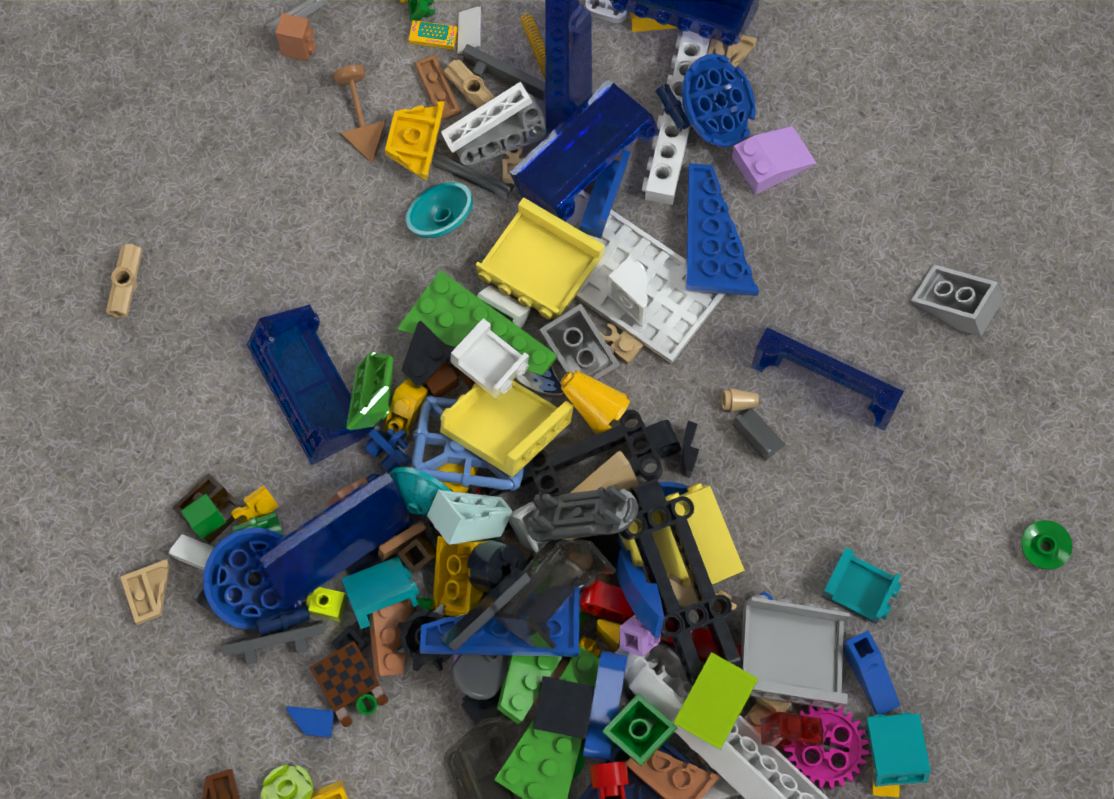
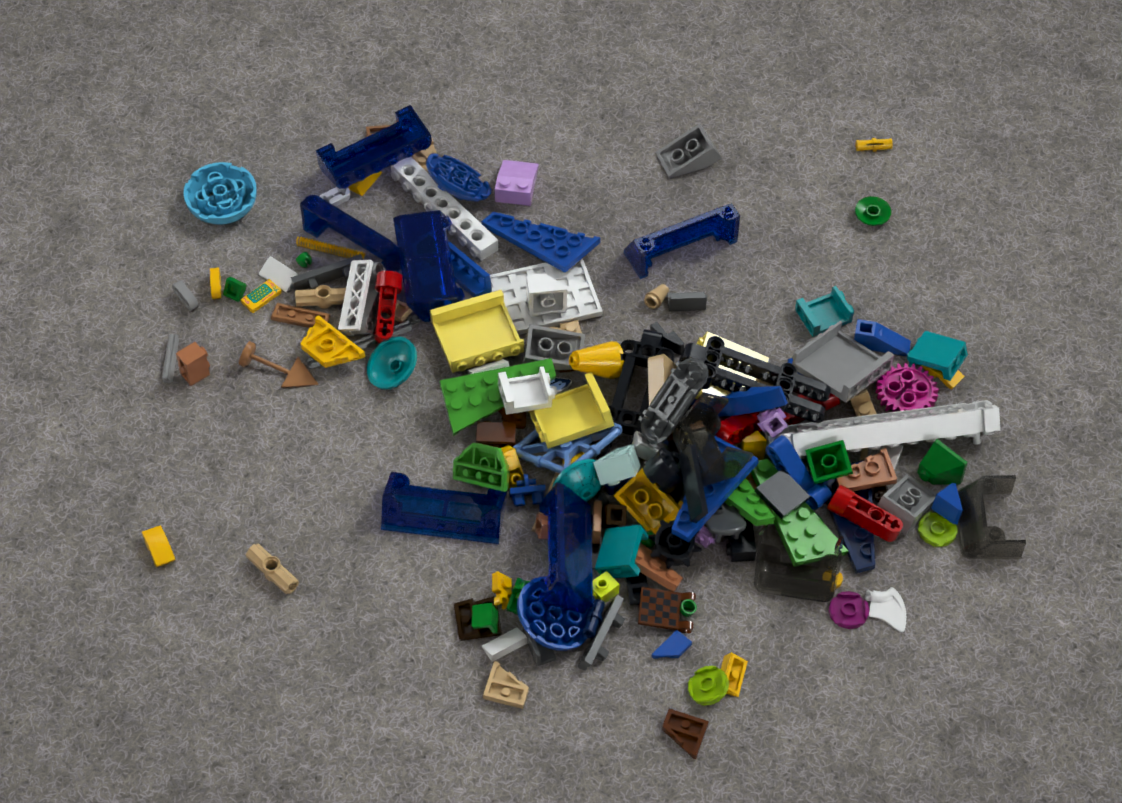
camera: 55 degrees left, 15 degrees down
black wing [401,320,452,389] -> none
dark blue pin [655,84,690,131] -> none
lime tile [673,652,759,750] -> none
clear red slope [760,711,823,748] -> none
none -> yellow slope [141,525,176,567]
none -> green hinge [296,252,312,268]
none -> red beam [375,271,403,344]

